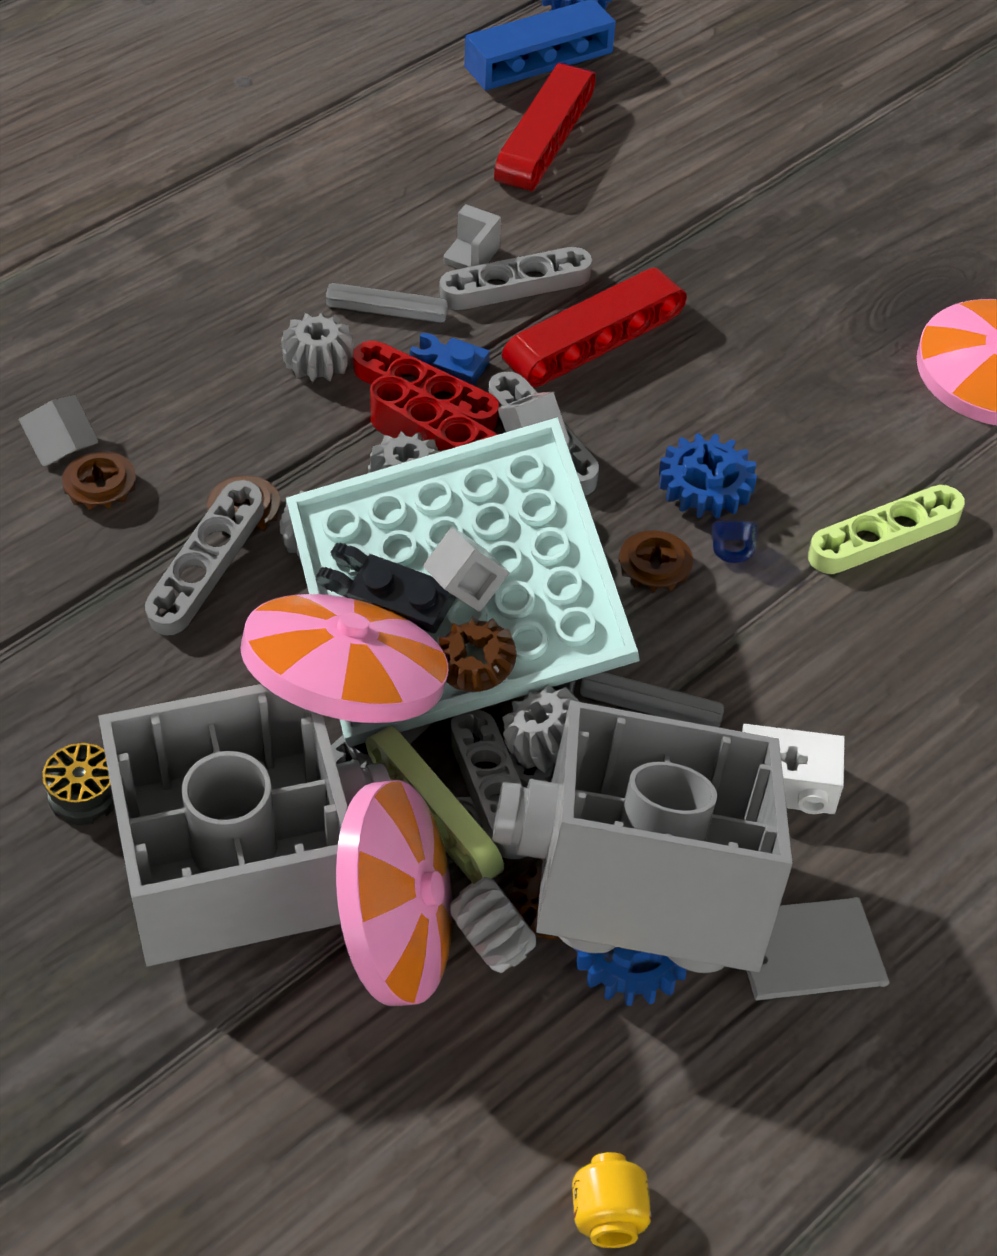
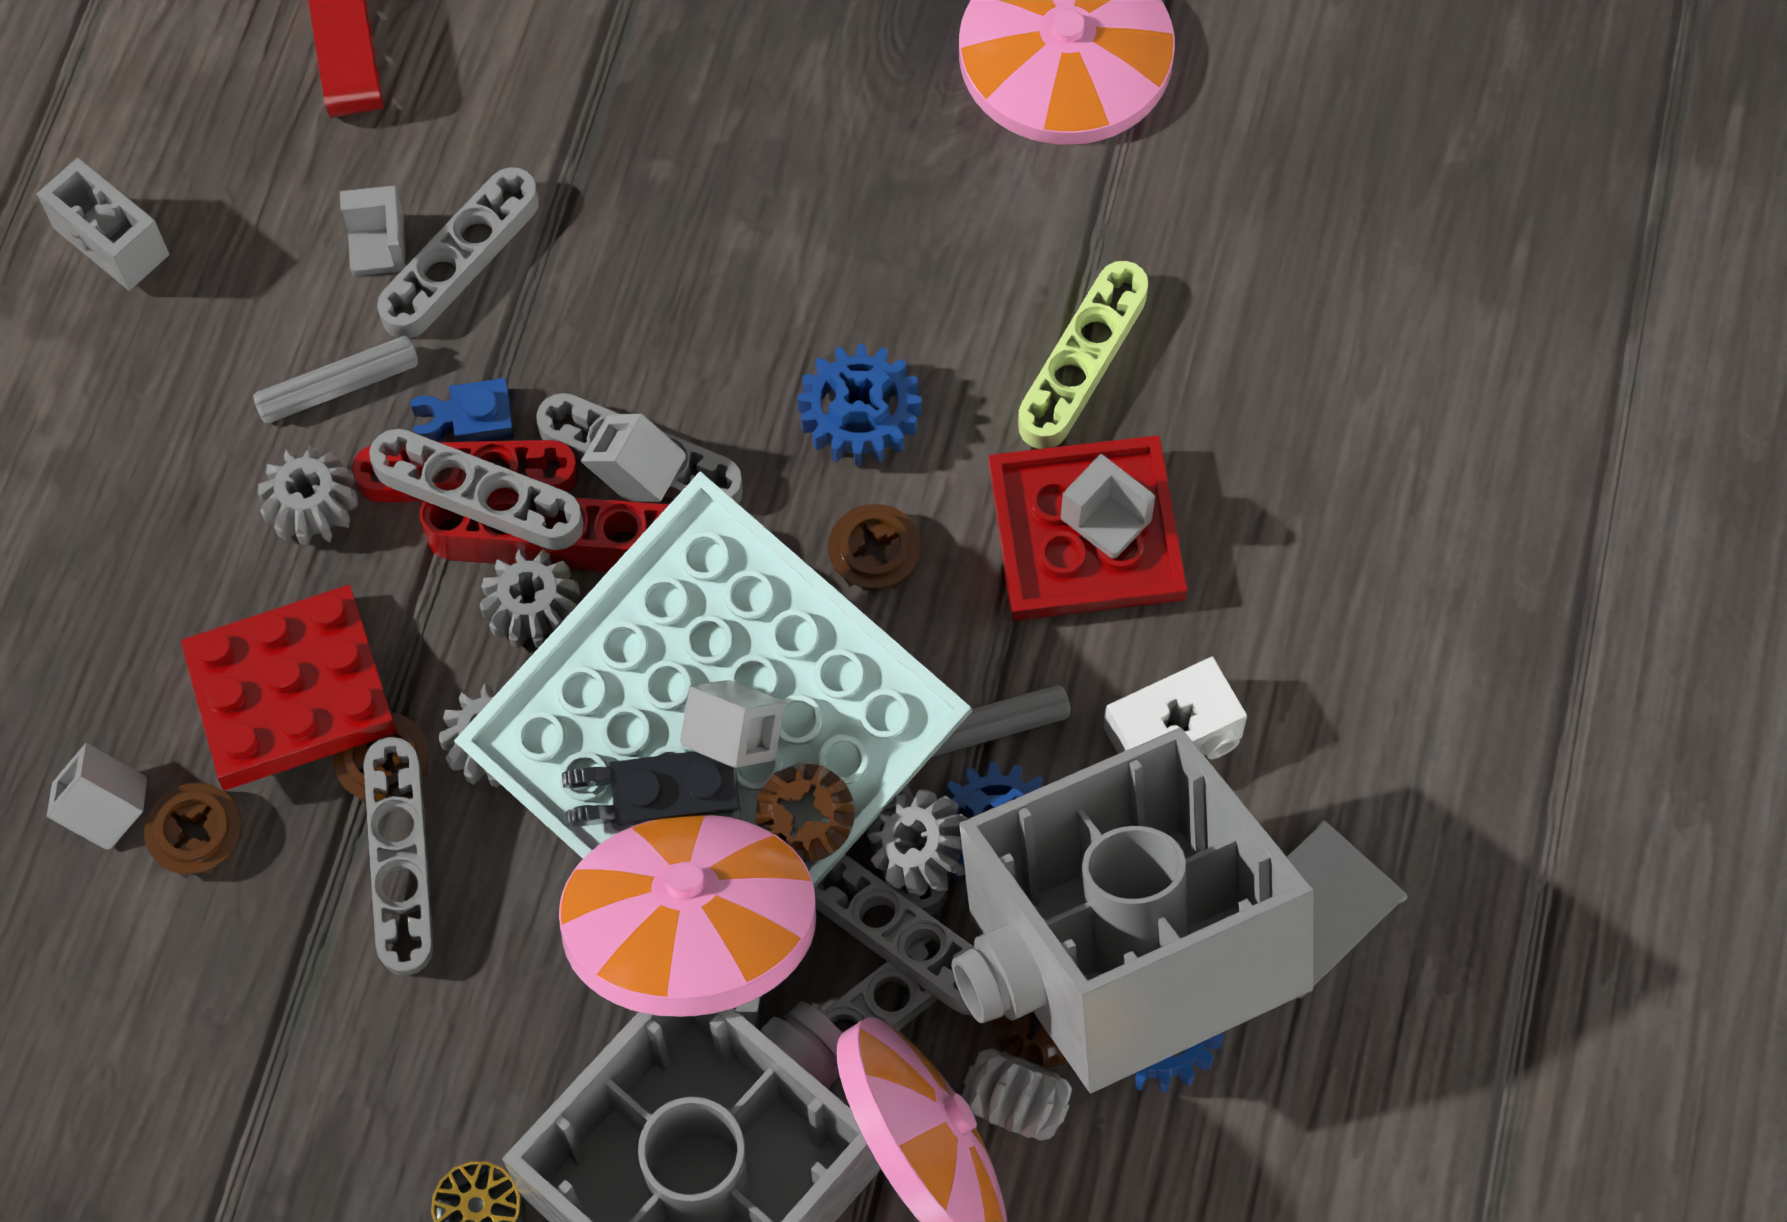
camera: 30 degrees left, 15 degrees up
yellowish green beam [365,726,504,884] -> none
red beam [501,267,687,388] -> none
clear blue tile [712,521,758,563] -> none
none -> light grey brick [36,157,170,291]
none -> red plate [180,584,397,791]
none -> light grey beam [369,429,584,550]
none -> red plate [988,435,1187,621]
none -> light grey panel [1061,454,1155,558]

